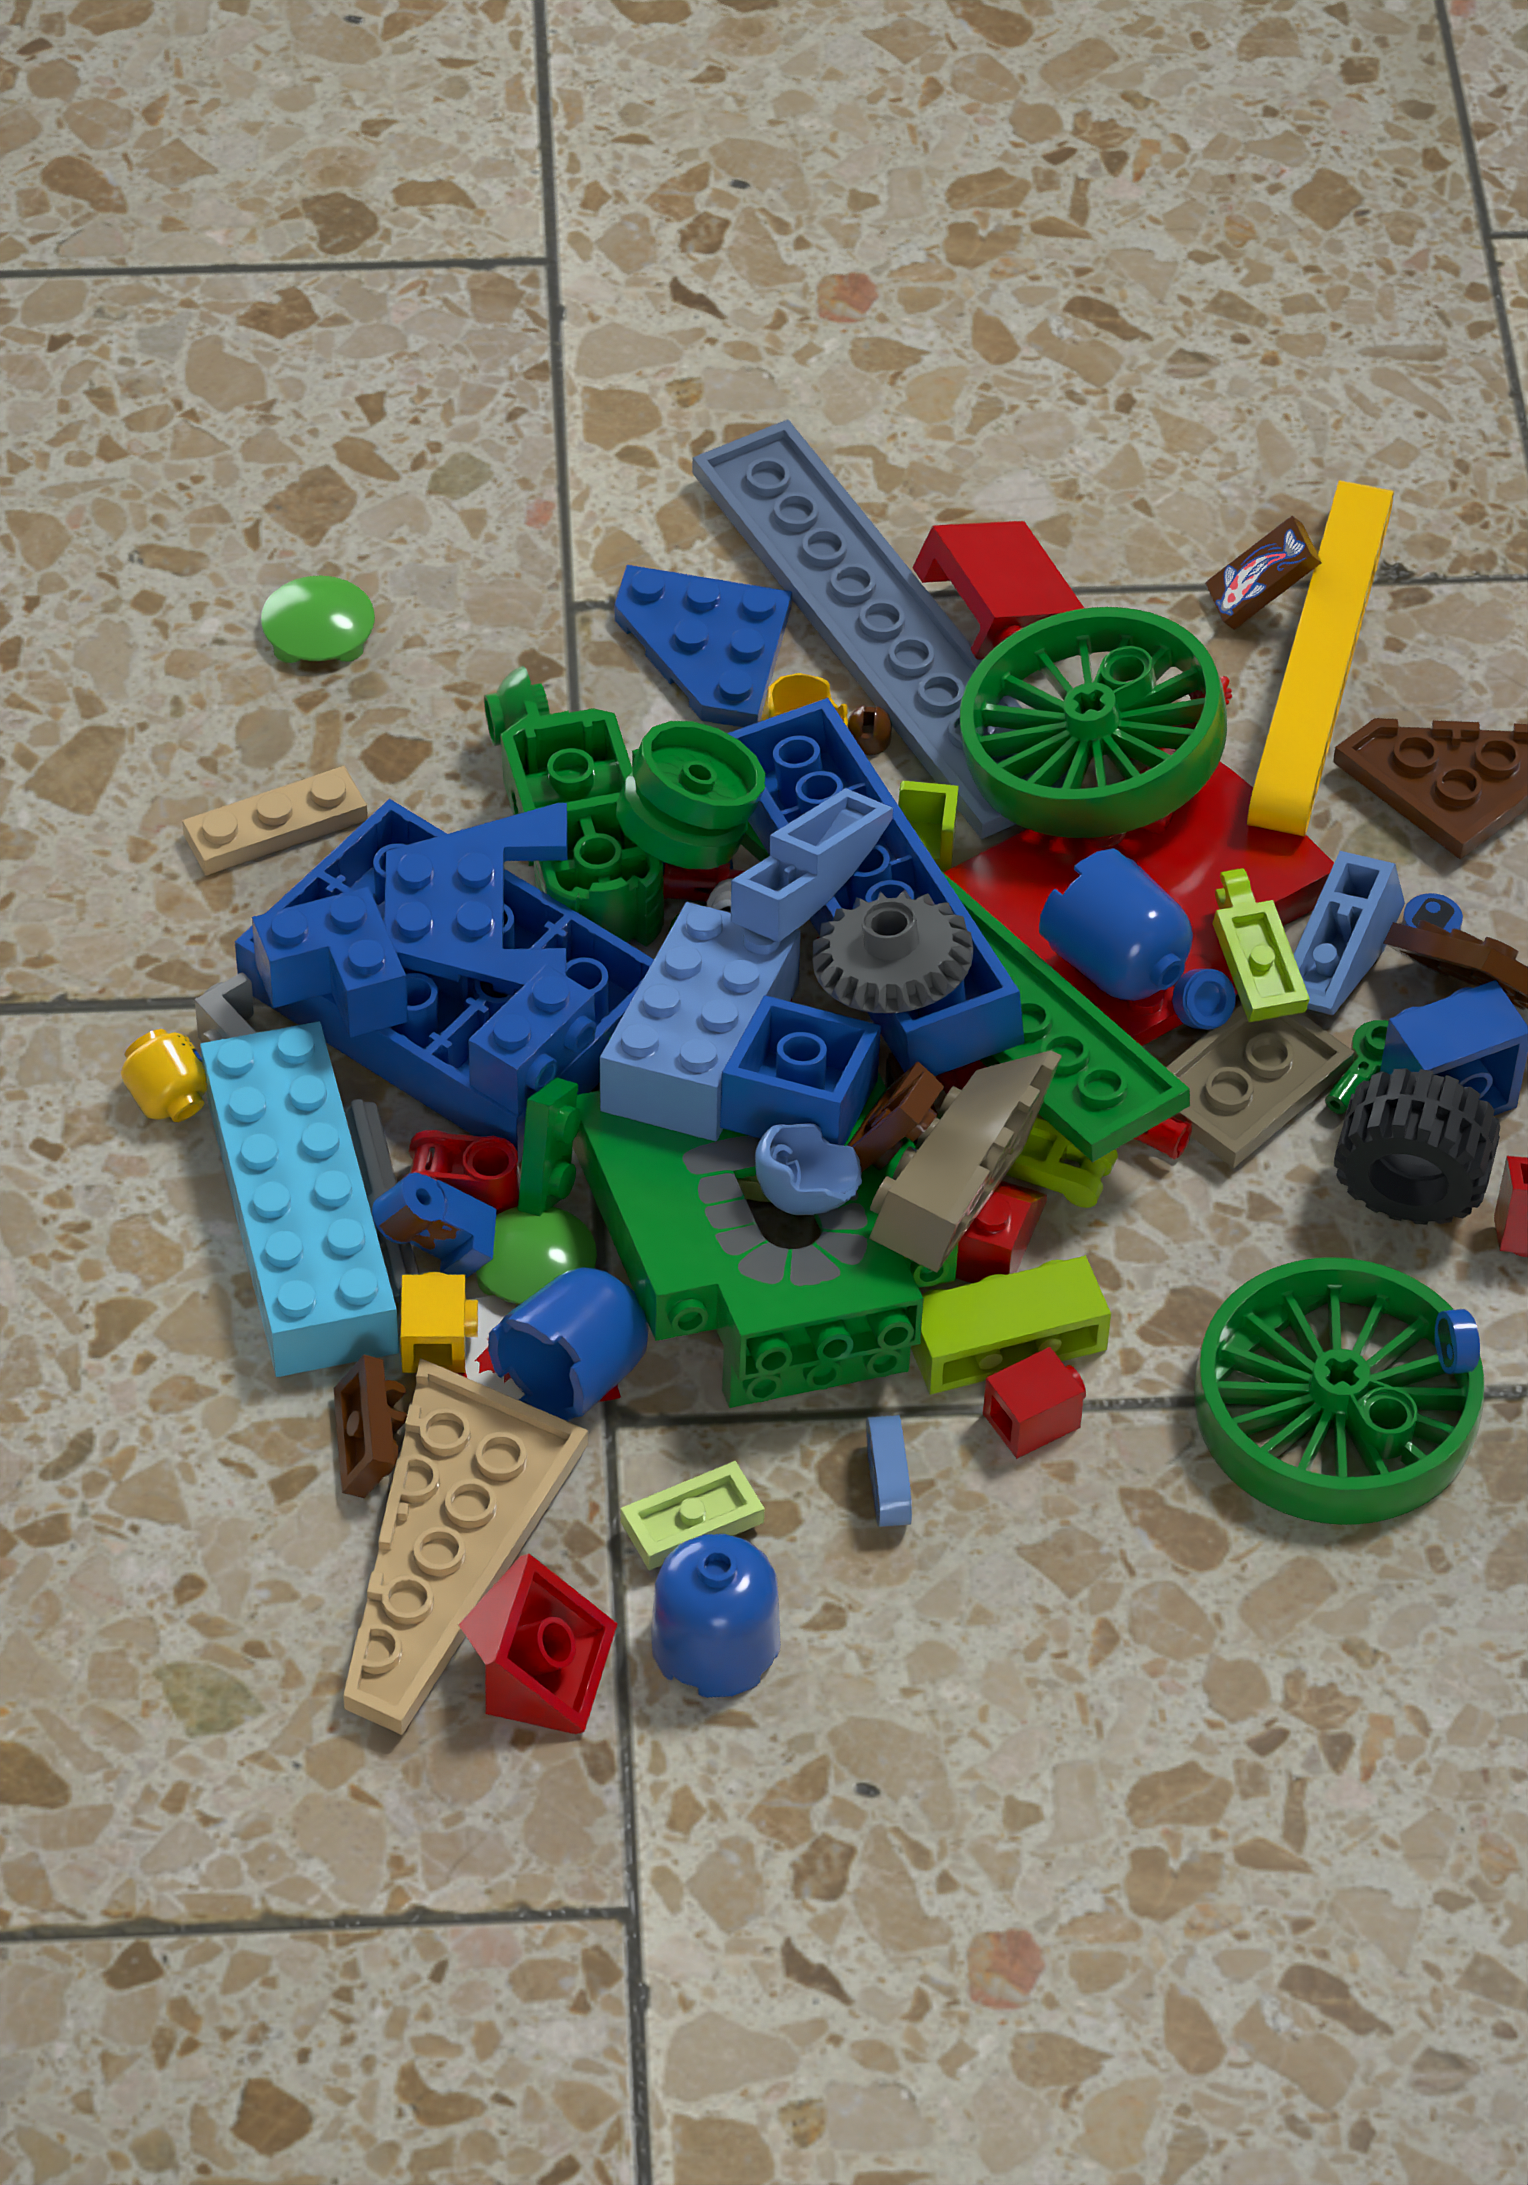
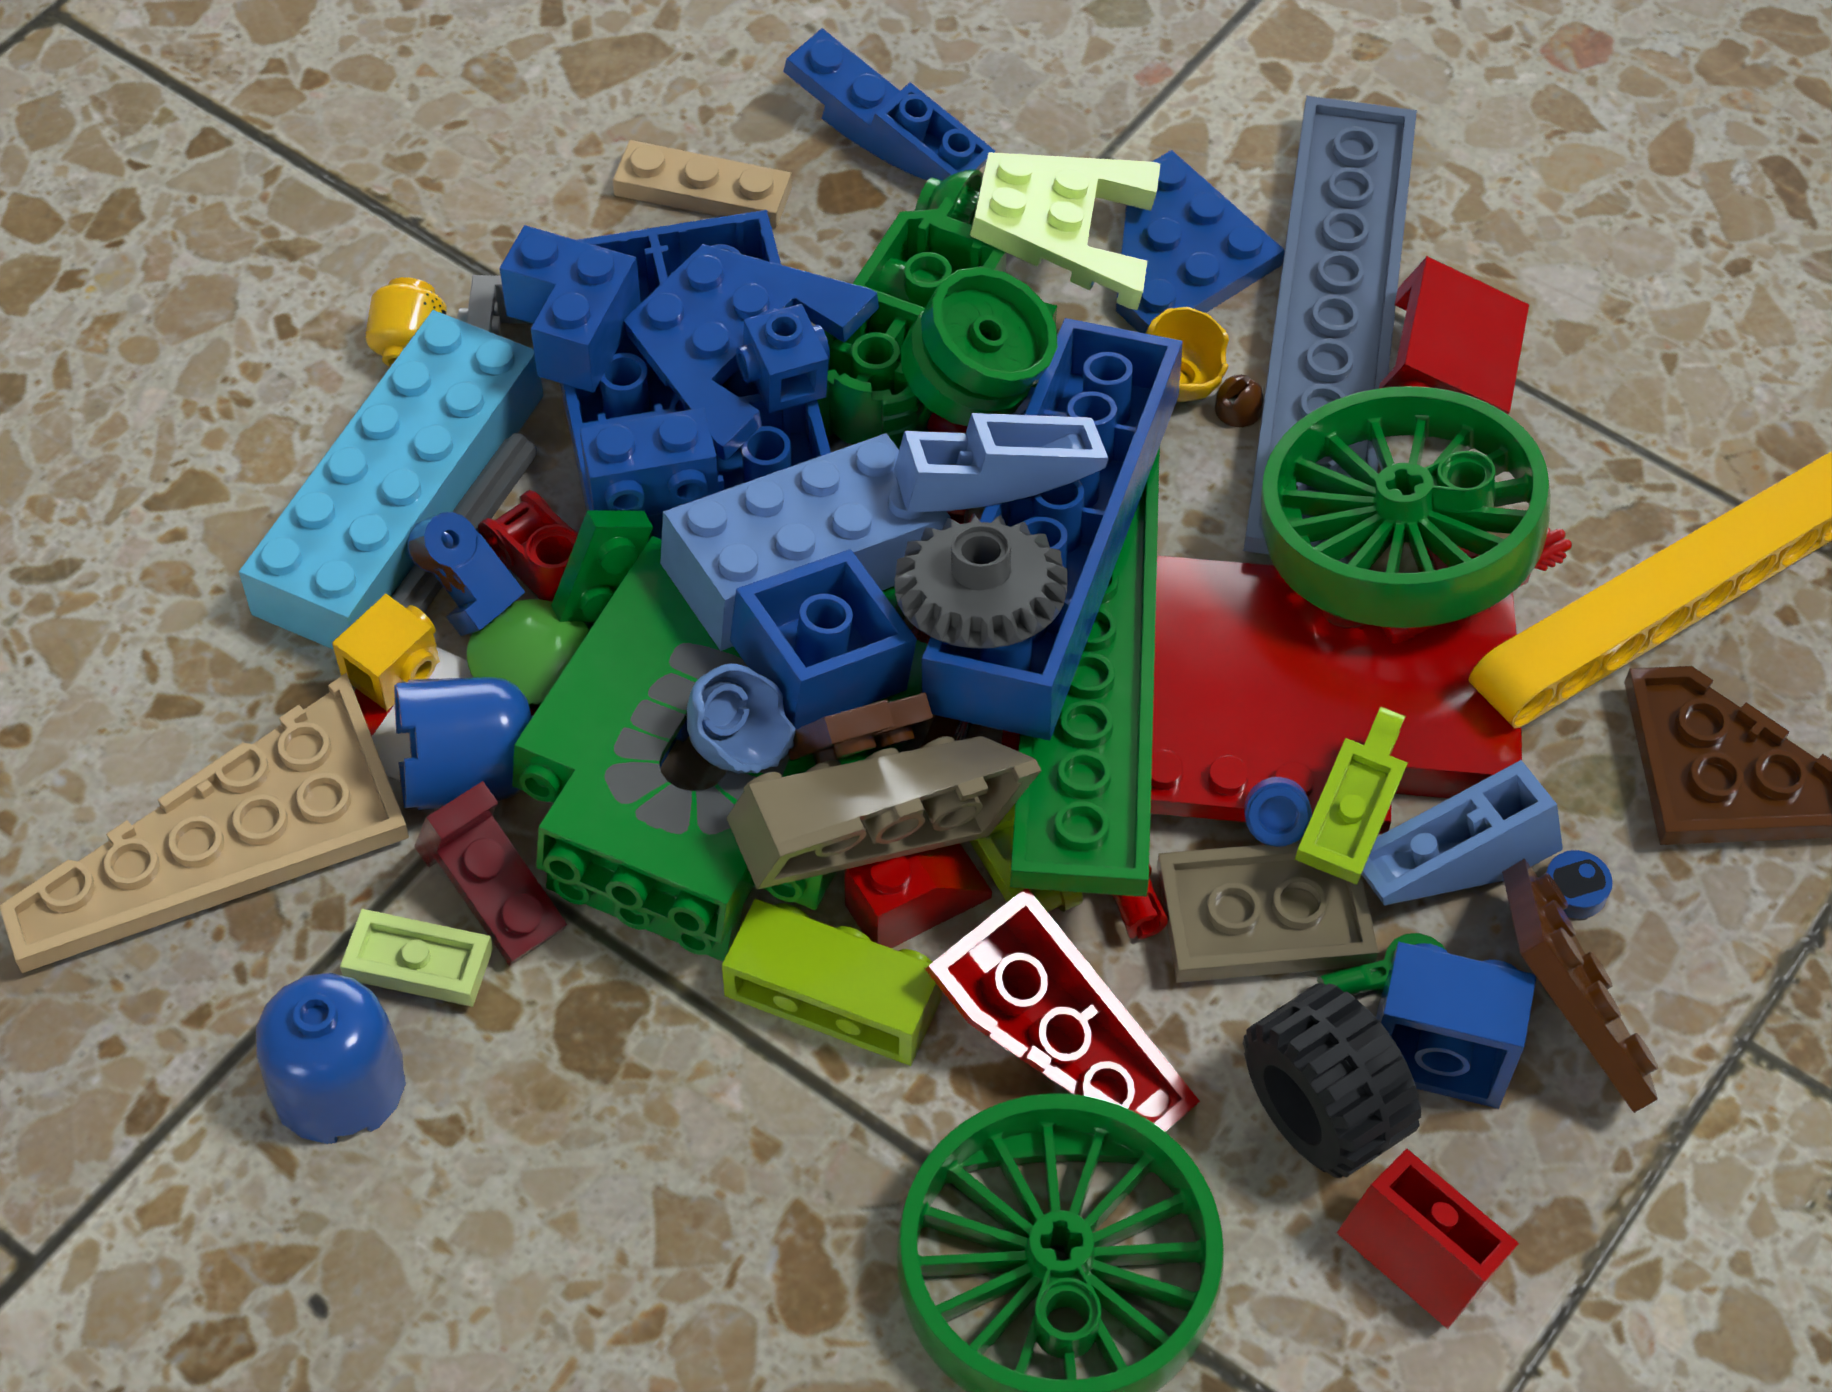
camera: 40 degrees right, 5 degrees up
bright green dish [261,576,375,663] -> none
reddish brown plate [333,1354,407,1498] -> none
red slope [458,1553,618,1735] -> none
medium blue beam [866,1415,912,1527] -> none
lime panel [898,781,959,872] -> none
red brick [983,1347,1086,1459] -> none
blue cylinder [1039,848,1193,1001] -> none
reddish brown tile [1205,516,1322,630] -> none
blue tile [1435,1309,1480,1374] -> none
none -> dark red bracket [414,781,568,966]
none -> blue brick [736,304,830,413]
none -> blue slope [783,28,996,181]
none -> red wedge [925,889,1200,1132]
none -> yellowish green wing [970,152,1160,310]

